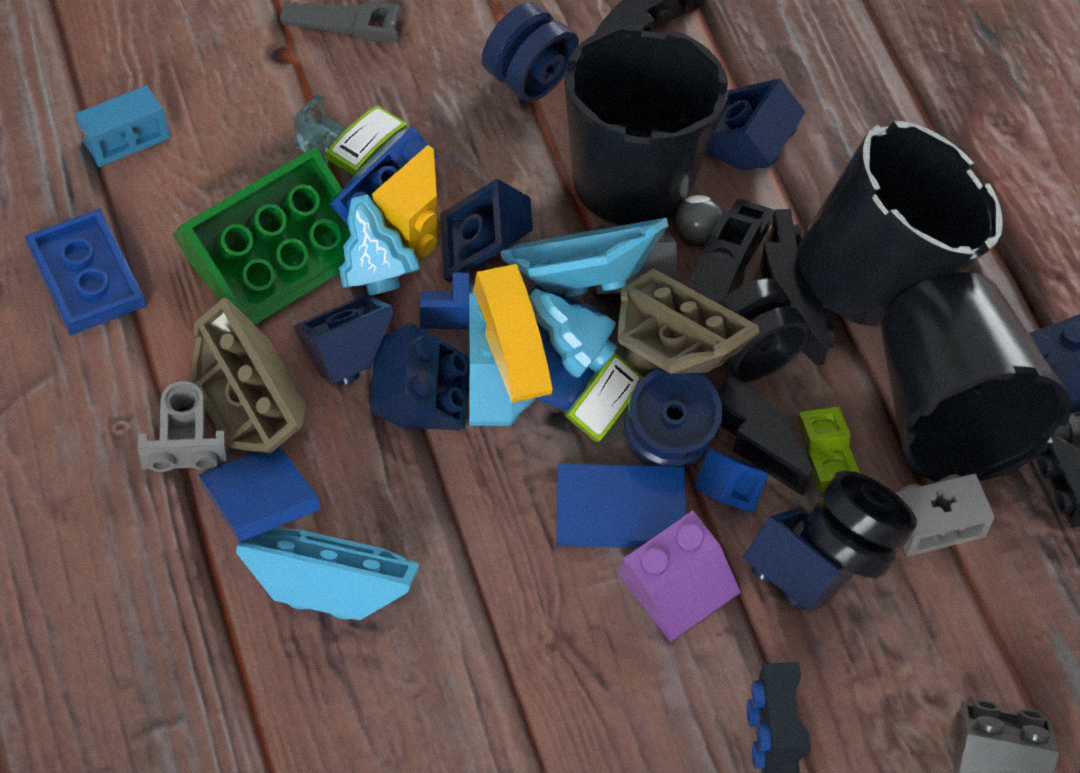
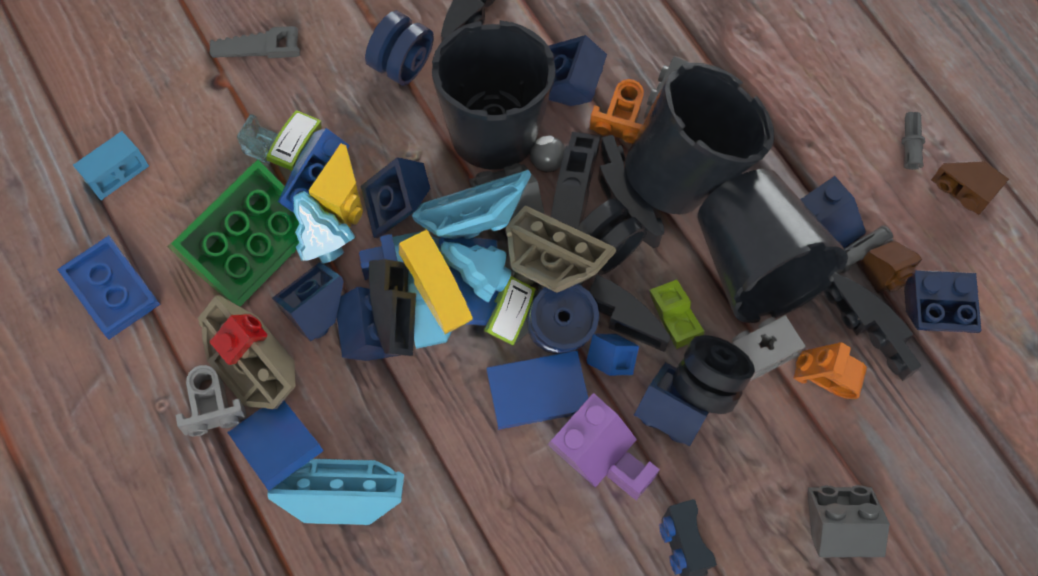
camera: 10 degrees left, 10 degrees up
none -> red bracket [210,314,268,365]
none -> black slope [369,259,416,356]
none -> orange pin [589,79,645,144]
none -> medium lavender panel [607,452,660,501]
none -> orange pin [793,342,867,399]

